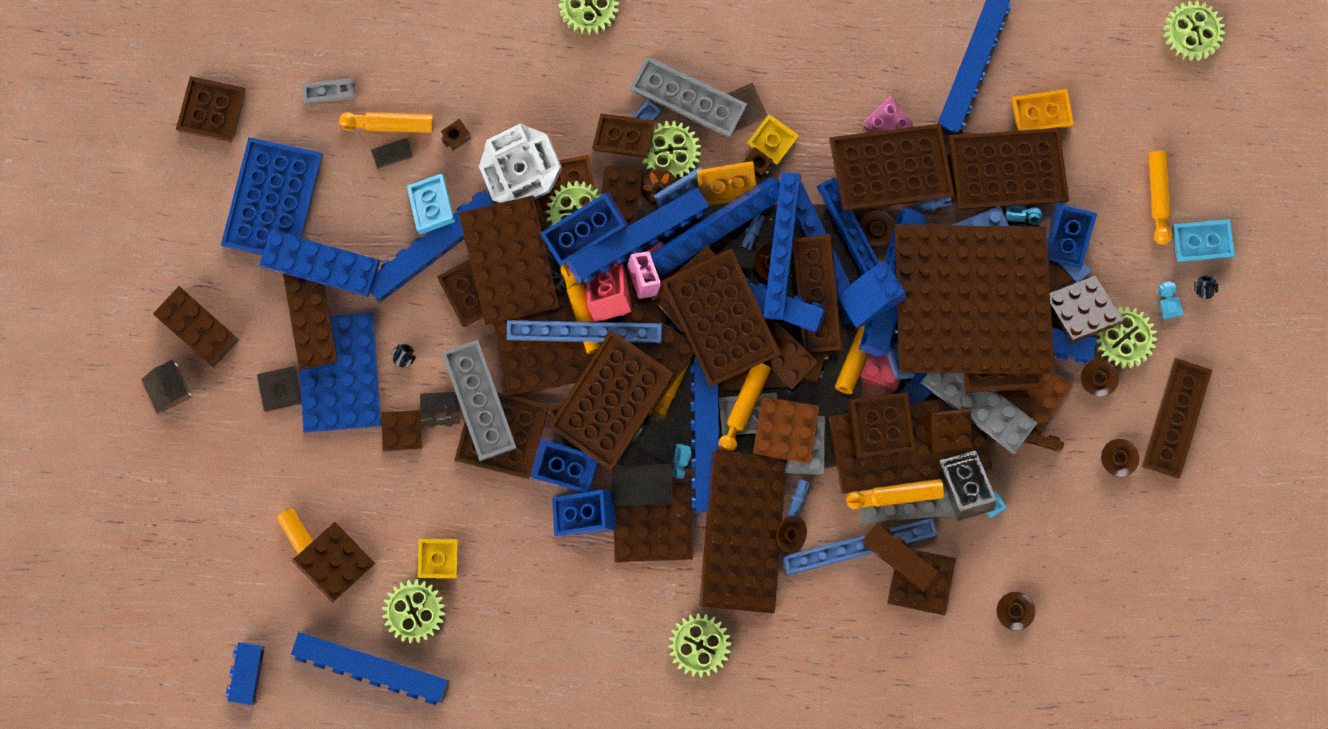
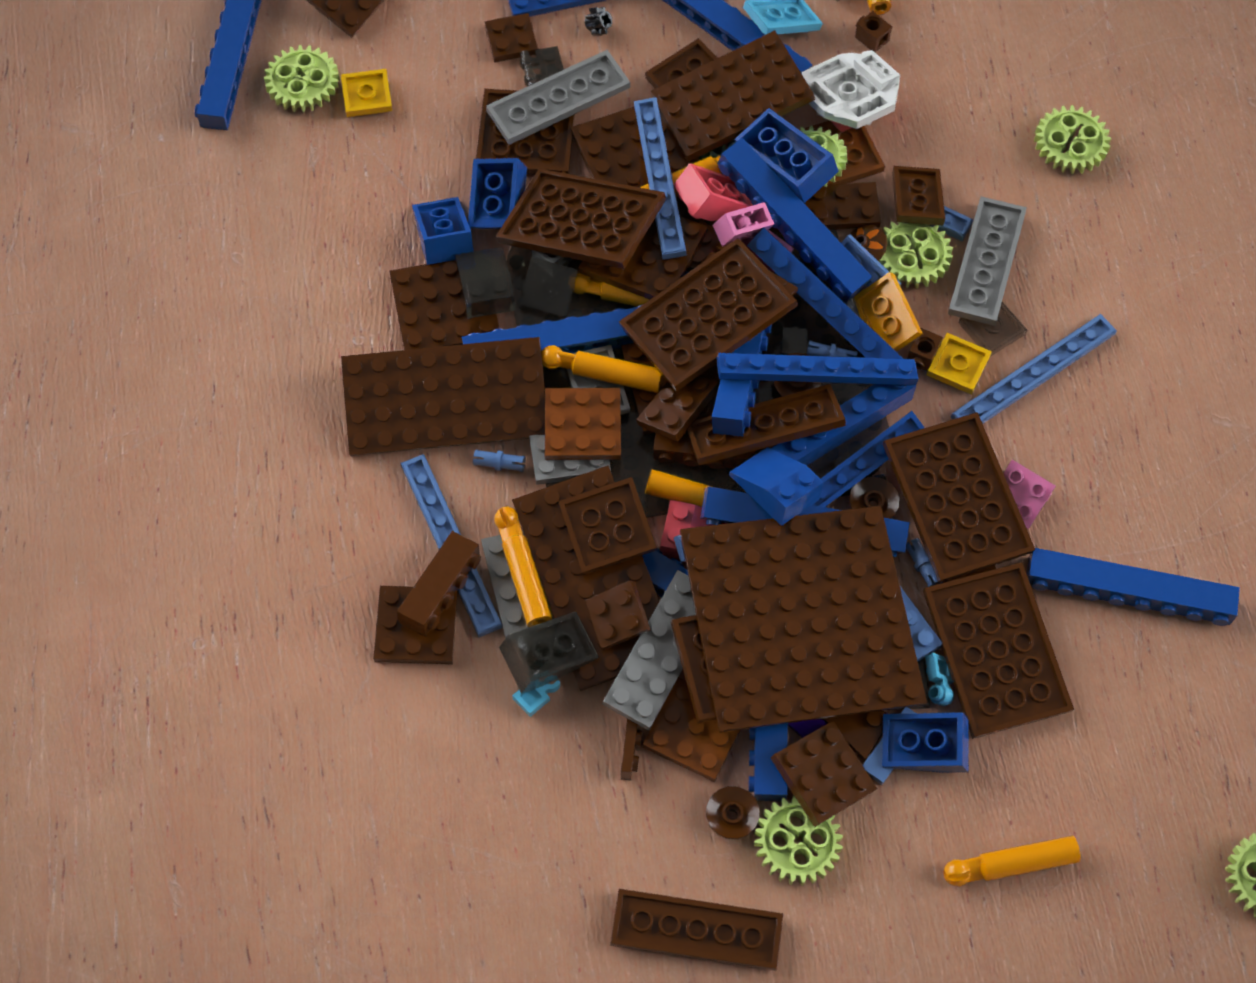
camera: 80 degrees right, 15 degrees down
yellowish green gear [668,613,731,678] -> none
medium azure plate [672,444,691,479] -> none
reddish brown dish [776,515,807,553] -> none
reddish brown dish [996,592,1035,631] -> none
light orange plate [1011,89,1074,131] -> none
reddish brown dish [1101,439,1140,477] -> none
medium azure plate [1158,281,1183,320] -> none
medium azure plate [1172,219,1235,263] -> none
black gear [1194,275,1218,299] -> none
none -> medium blue tile [951,314,1117,424]

